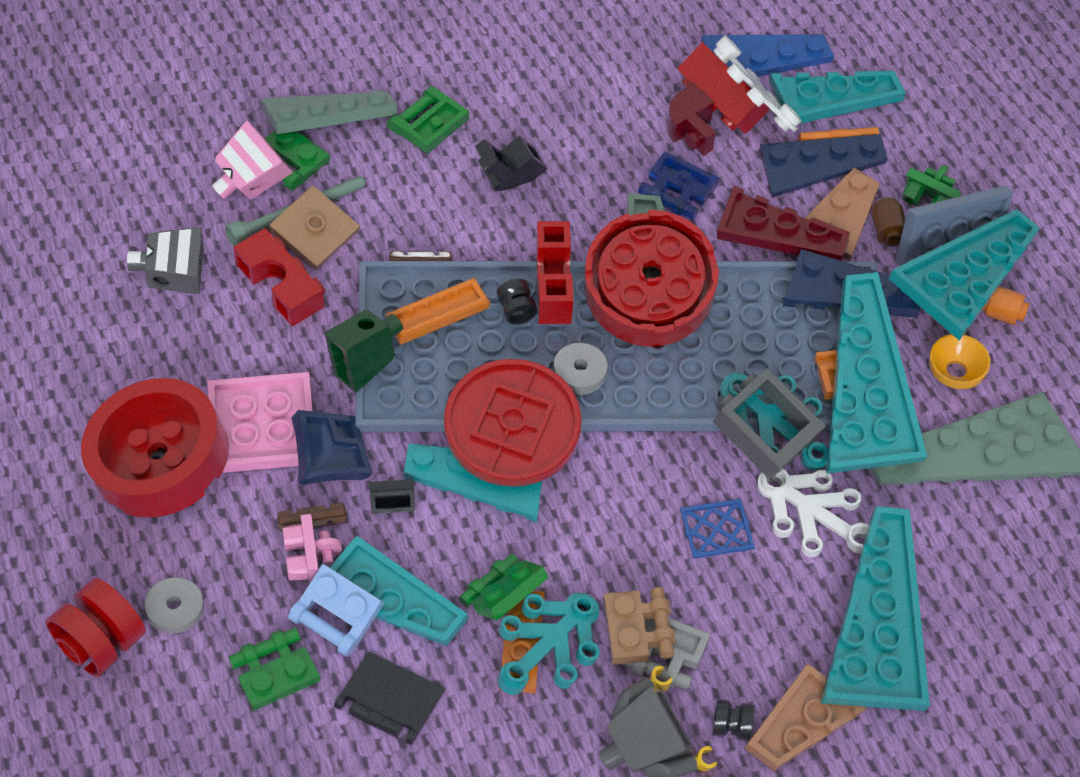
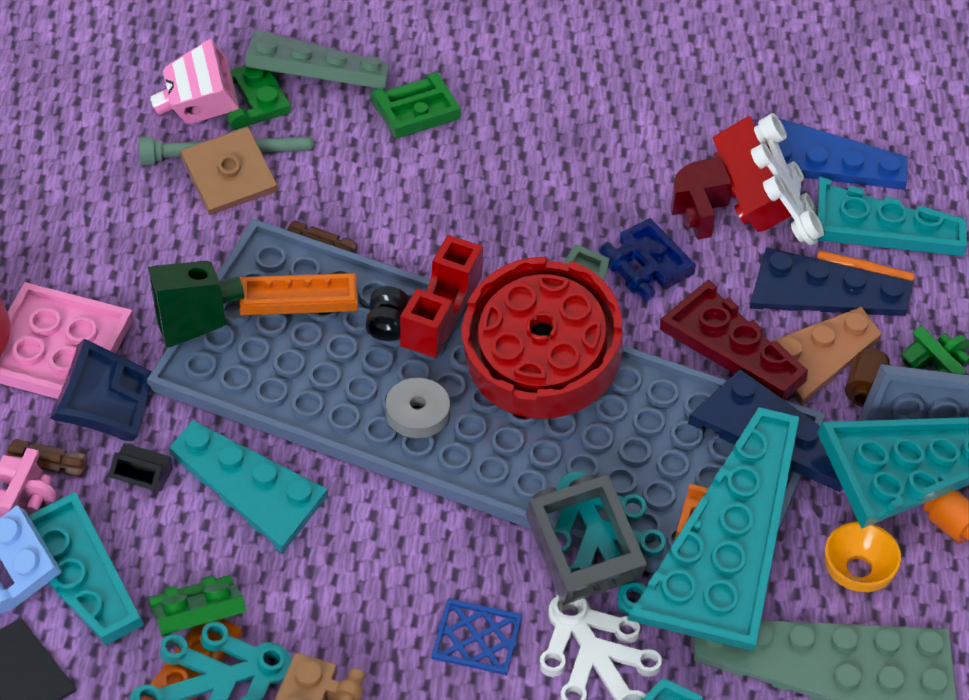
camera: 25 degrees right, 5 degrees down
dark grey torso [127,227,204,294] -> none
red arch [233,228,325,327] -> none
red plate [444,359,582,486] -> none
black brick [475,135,547,191] -> none

